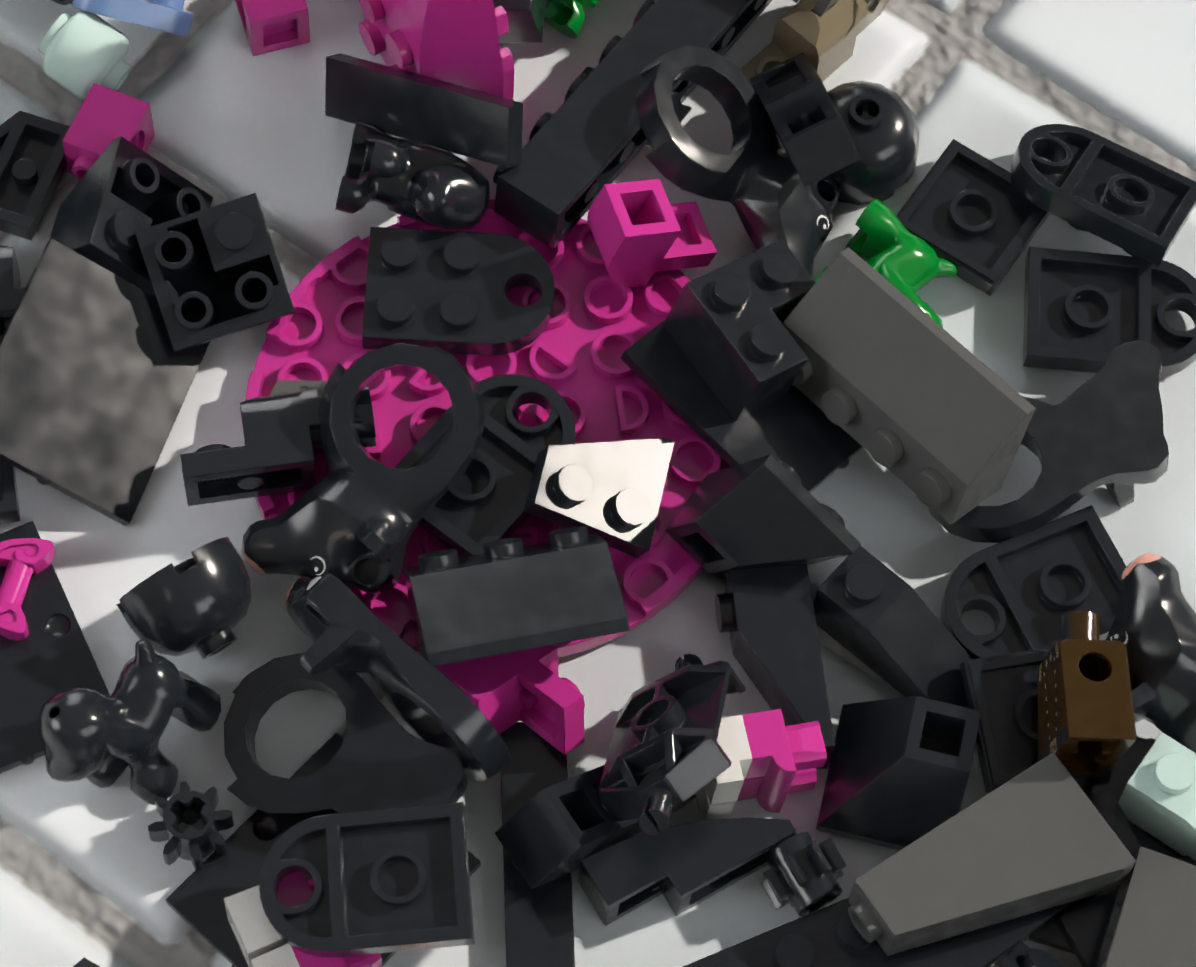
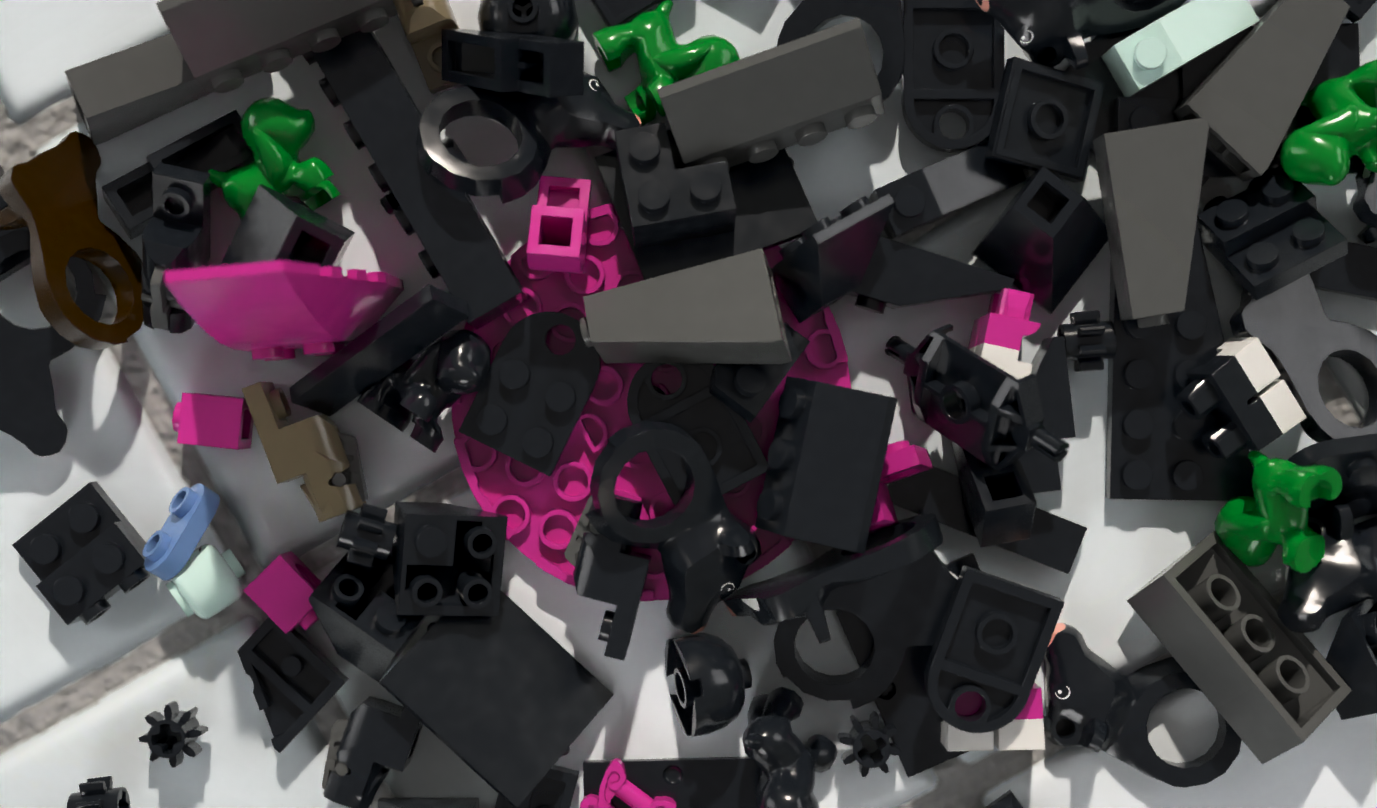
camera: 55 degrees left, 25 degrees up
dark brown torso [1037,611,1136,777] -> none
none -> dark tan plate [242,382,368,523]
none -> black gear [336,503,397,568]
none -> dark grey slope [579,248,792,364]

